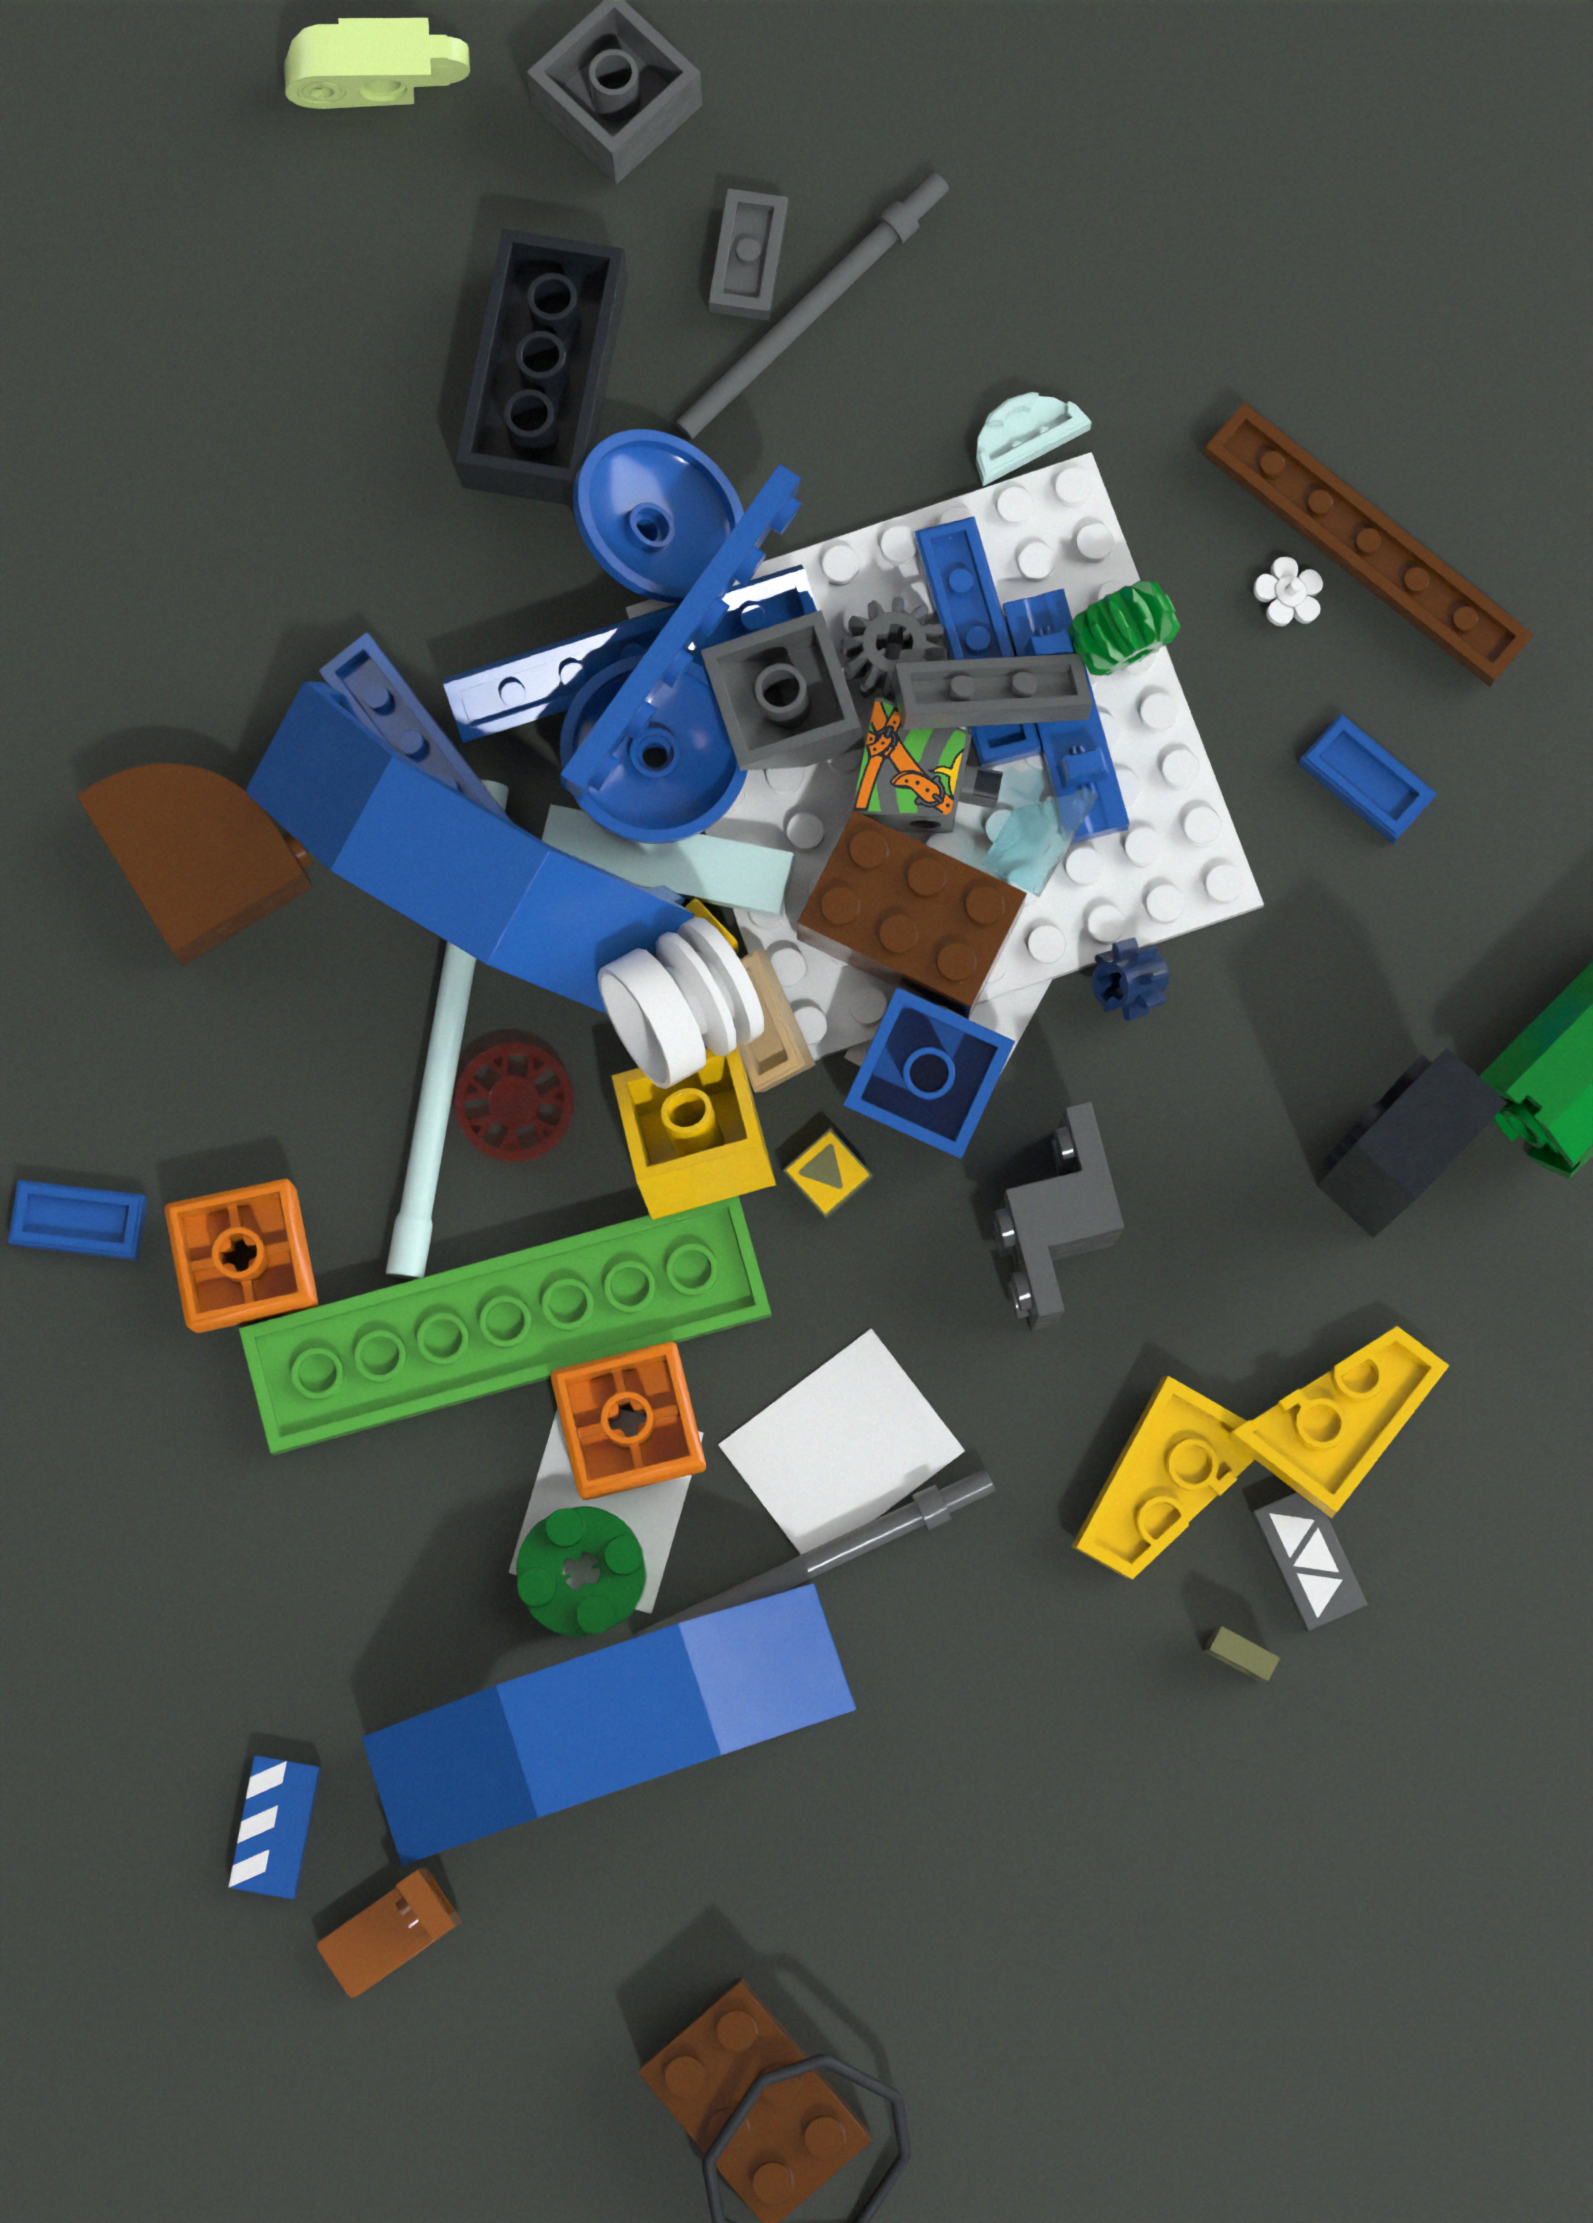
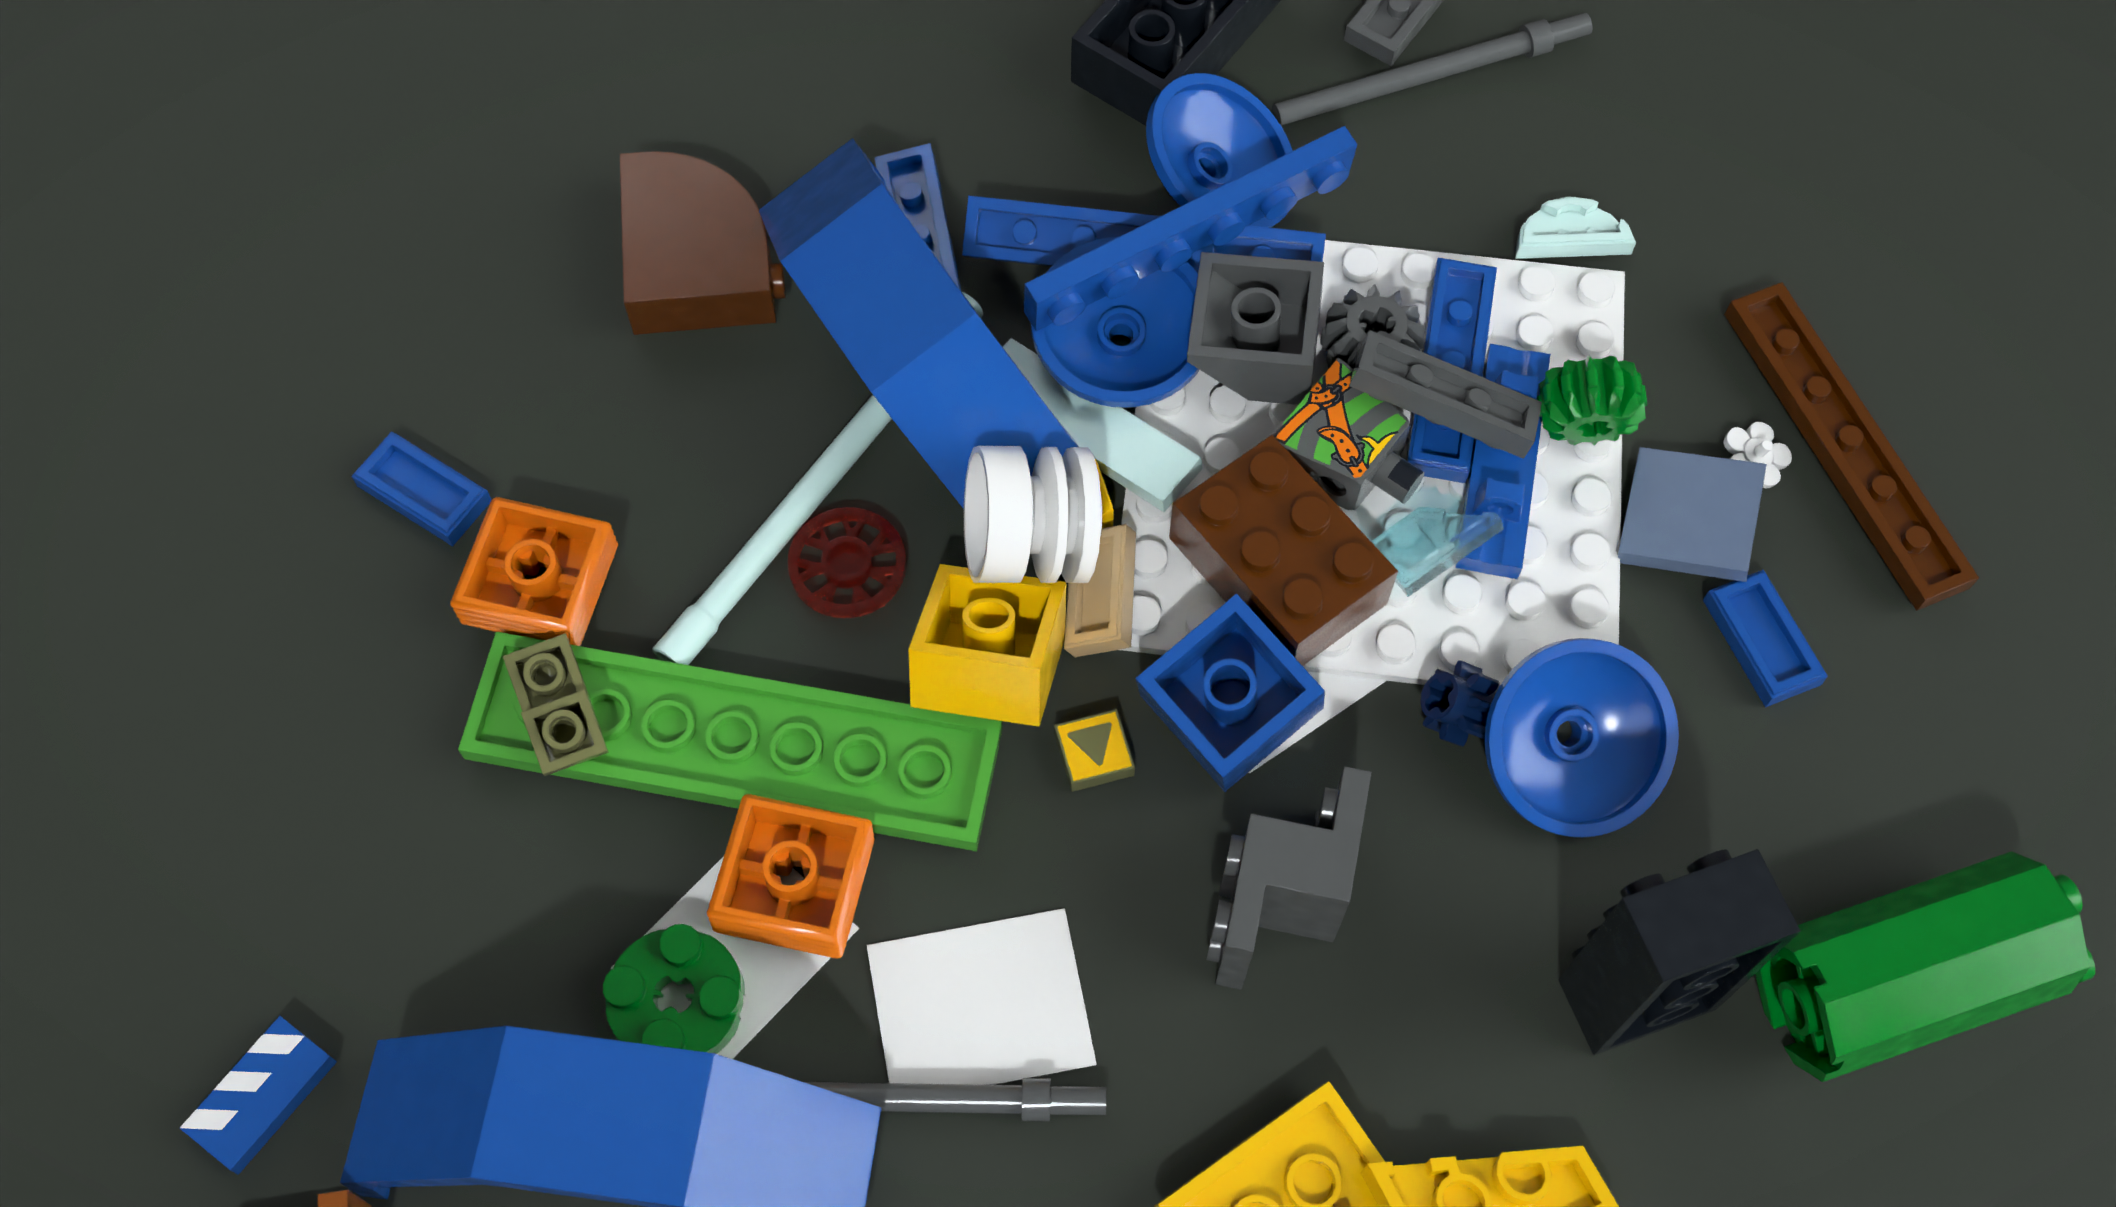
camera: 25 degrees right, 15 degrees down
none -> olive slope [502,633,609,776]
none -> blue dish [1484,638,1679,837]
none -> sand blue tile [1618,447,1767,582]

